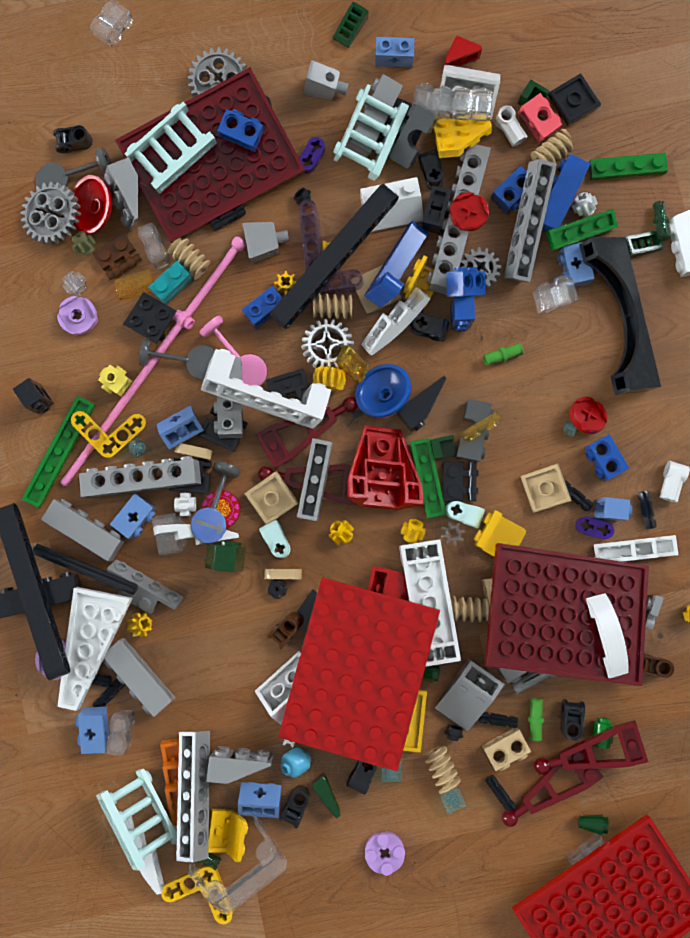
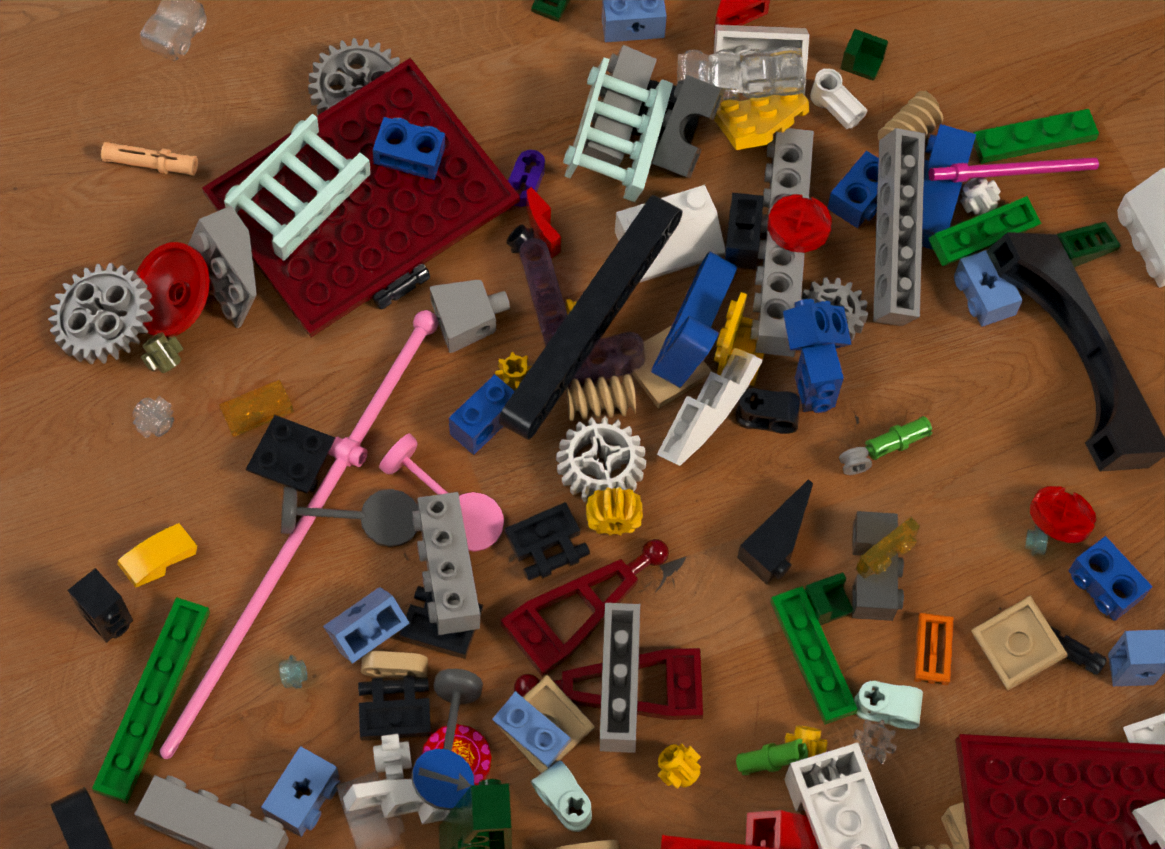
camera: 15 degrees left, 20 degrees down
dark grey piece [35,147,112,189] -> none
black piece [53,125,93,154] -> none
lavender plate [57,296,98,336] -> none
yellow beam [71,411,146,458] -> none
light grey brick [79,456,201,498] -> none
reddish brown plate [92,233,142,280] -> none
light yellow brick [98,365,133,397] -> none
clear brick [138,223,170,269] -> none
teal brick [149,261,193,305] -> none
tan piece [168,238,211,280] -> none
white plate [201,349,331,429] -> none
light grey torso [303,60,348,100] -> none
clear yellow plate [335,345,370,383] -> none
red wedge [347,425,424,510] -> none
blue dish [355,364,412,418] -> none
black piece [418,150,444,189] -> none
black plate [443,462,479,502] -> none
yellow bracket [474,510,526,557] -> none
coral brick [518,93,562,144] -> none
clear brick [532,275,579,314] -> none
black plate [548,73,601,126] -> none
dark purple beam [575,516,614,539] -> none
clear green pin [652,201,670,241] -> none
none -> light nougat pin [101,142,198,176]
none -> yellow slope [117,523,197,588]
none -> medium blue brick [492,691,571,768]
none -> red slope [526,187,561,259]
none -> bright green pin [736,739,808,776]
none -> light grey bush [839,447,872,475]
none -> orange tile [914,613,954,686]
none -> dark pink bar [929,157,1099,183]

